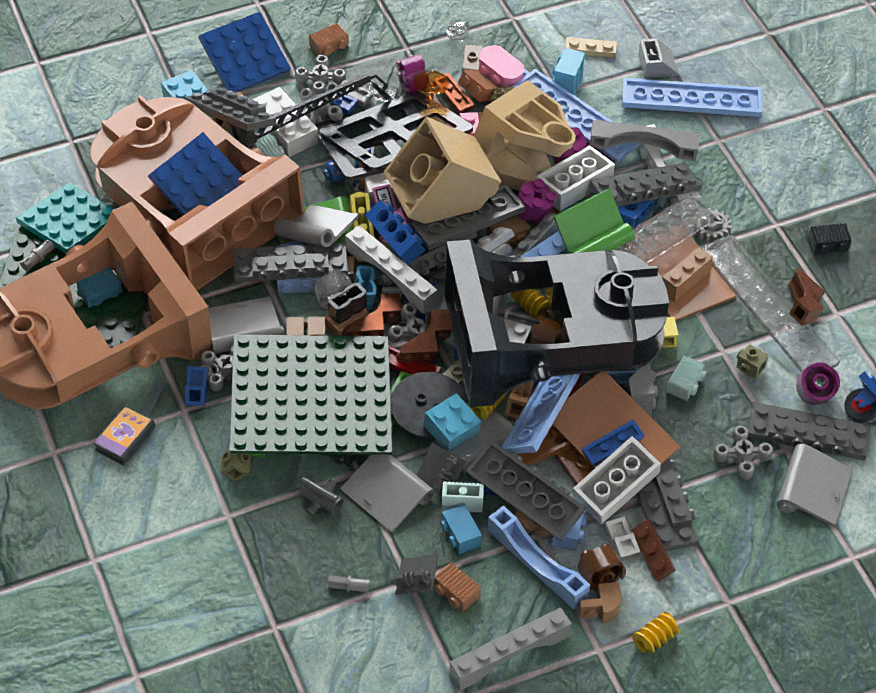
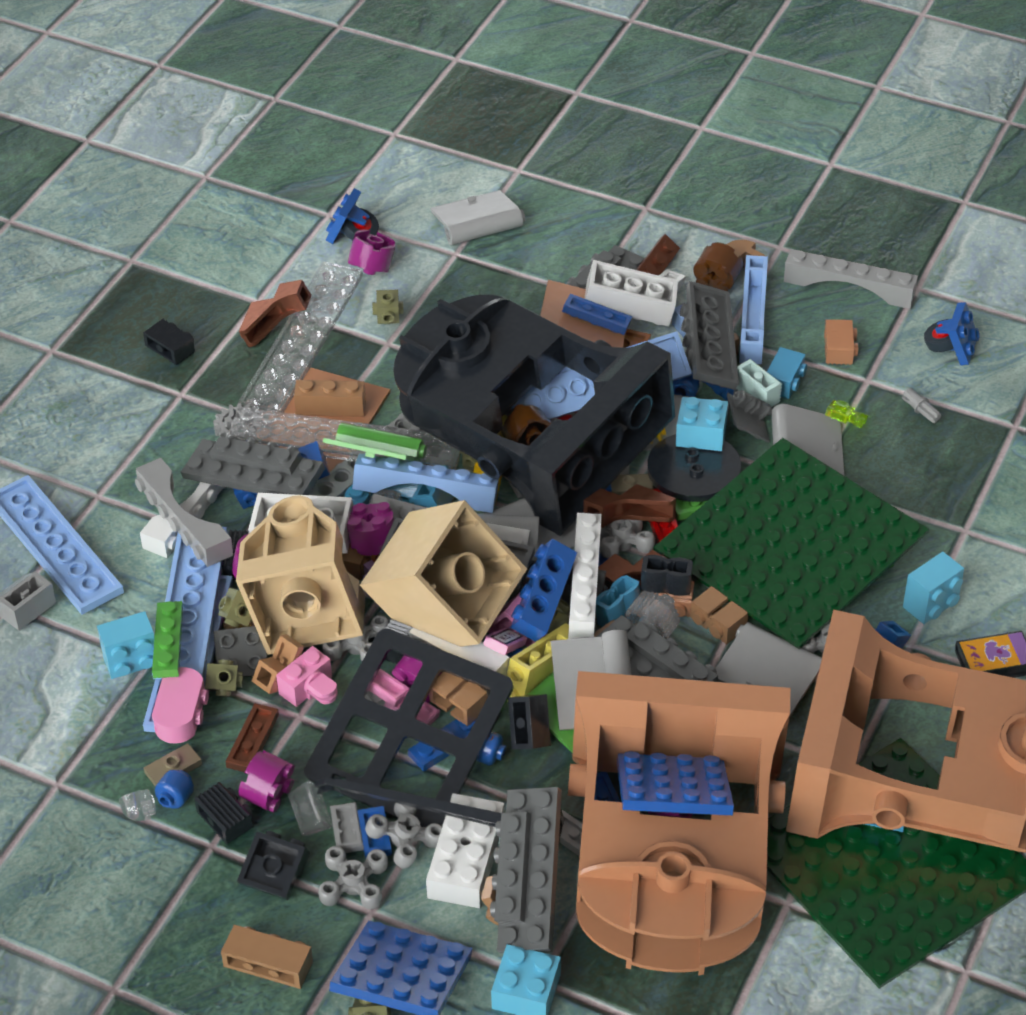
camera: 130 degrees left, 5 degrees down
plate [16,182,115,253] -> none
light grey pin [20,240,55,272] -> none
olive brick [221,449,251,482] -> none
dark grey pin [300,477,344,516] -> none
nougat brick [309,23,349,56] -> none
window [320,91,473,171] -> none
dark grey hinge [391,554,439,595] -> none
clear orange shield [414,71,449,101] -> none
nougat brick [458,69,499,102] -> none
tan plate [565,37,617,58] -> none
yellow piece [632,611,680,654] -> none
light grey gear [713,426,773,480] -> none
dark grey plate [748,402,871,461] -> none
none -> bright green plate [152,601,183,678]
none -> blue head [155,770,194,809]
none -> black brick [194,782,253,844]
none -> medium nougat brick [221,925,313,989]
none -> black plate [237,831,310,900]
none -> black brick [508,694,551,749]
none -> clear neon green plate [825,400,869,428]
none -> medium azure brick [903,551,964,624]
none -> blue plate [924,302,980,365]

